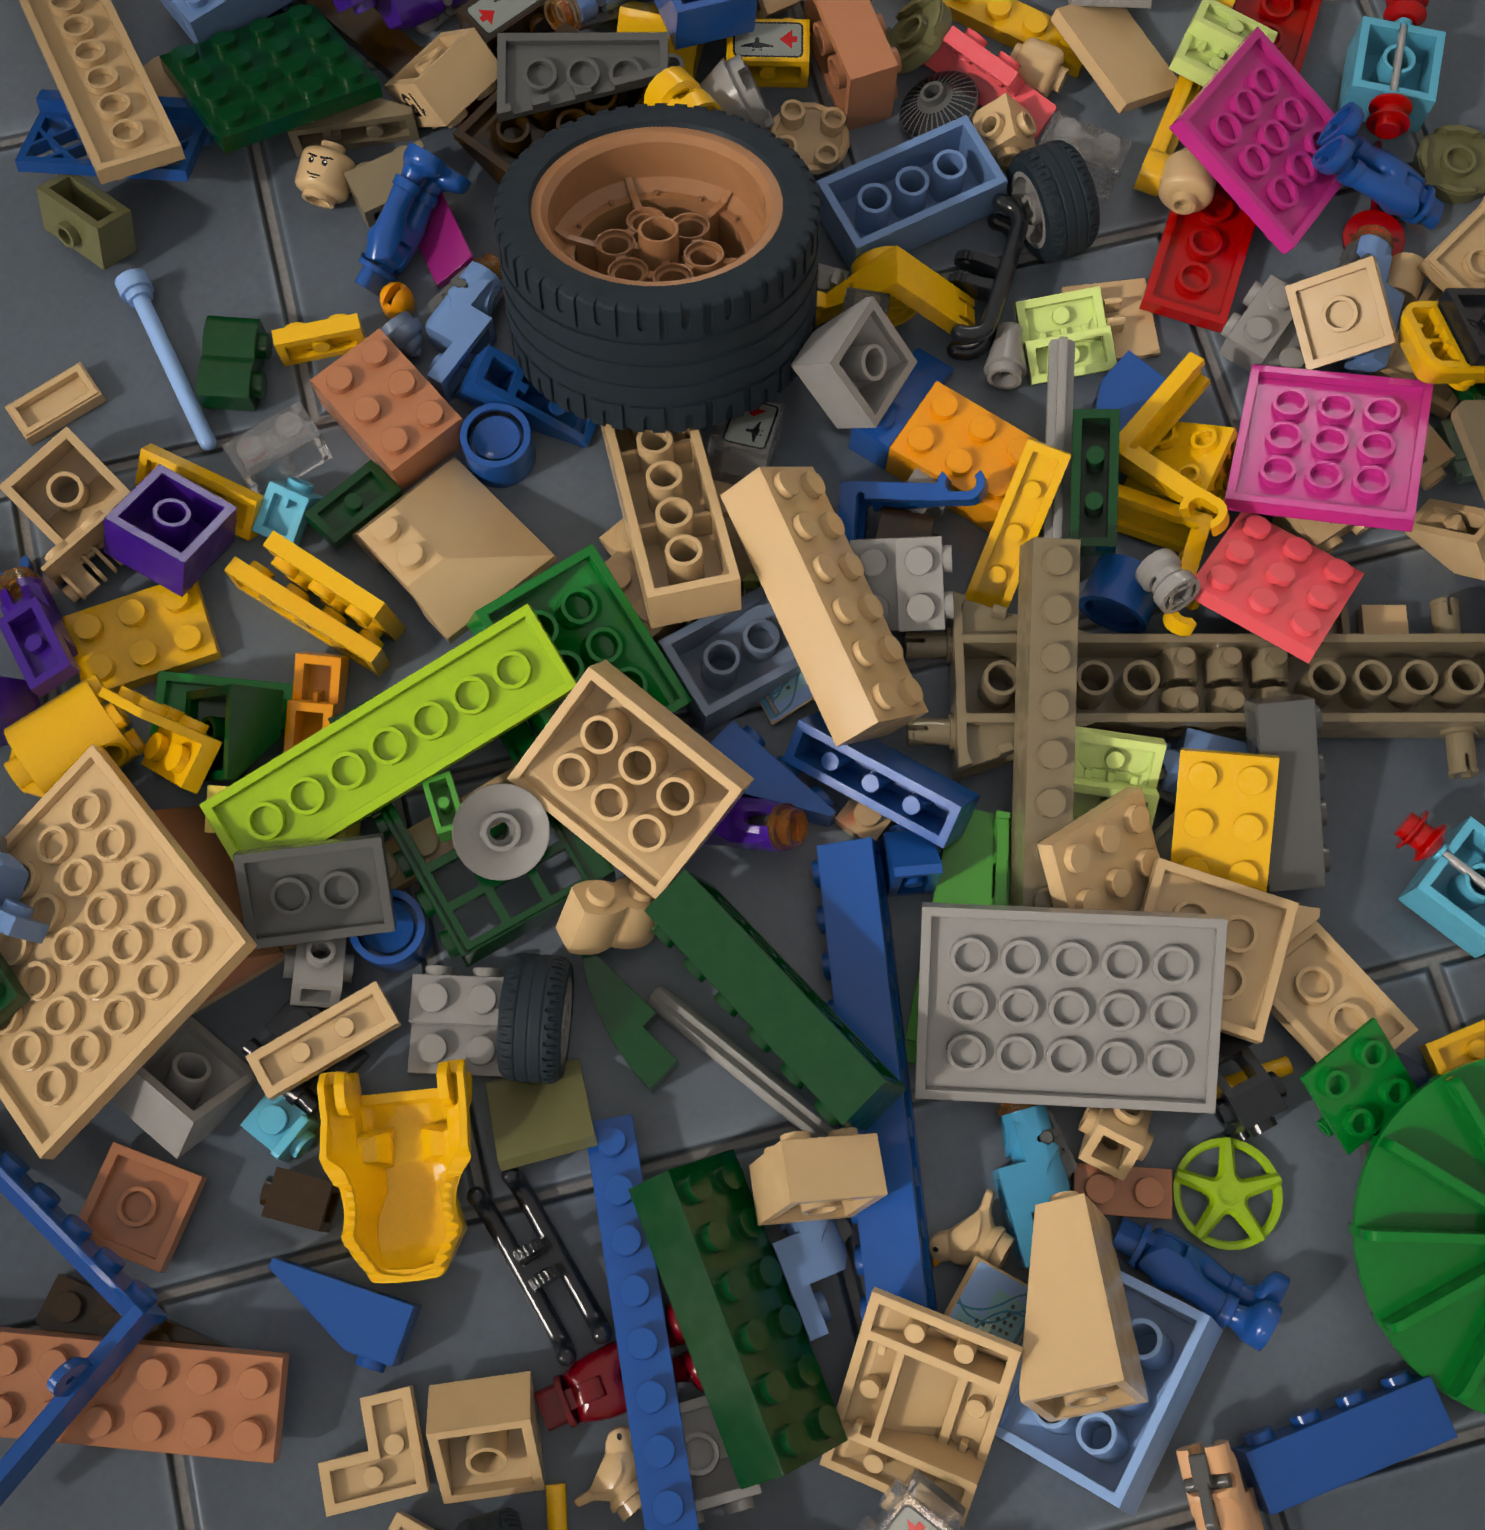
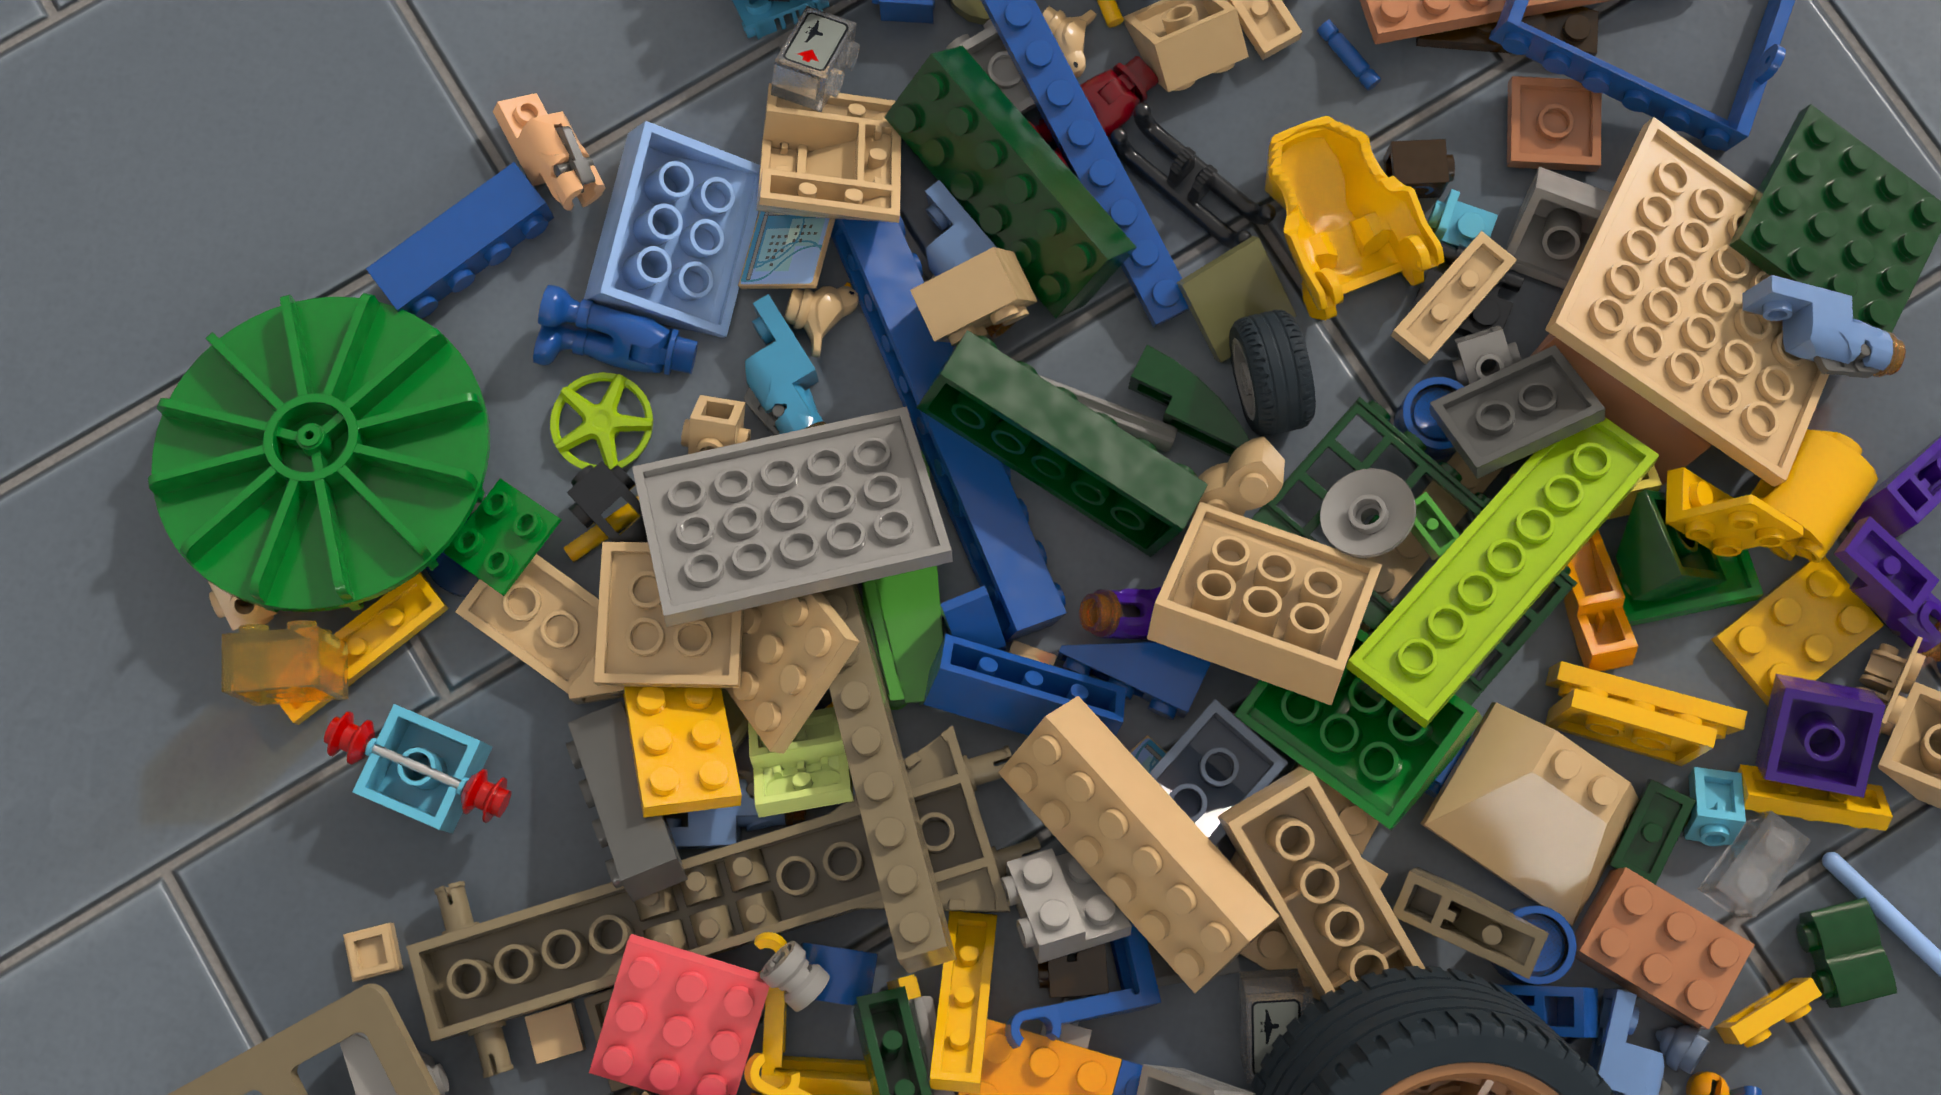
camera: 165 degrees right, 5 degrees up
blue slope [268,1258,422,1373] -> none
light grey plate [407,965,504,1078] -> none
tan slope [1019,1191,1149,1422] -> none
nougat plate [1071,1163,1172,1220] -> none
none -> blue wheel [1317,19,1381,91]
none -> dark tan slope [1393,867,1549,979]

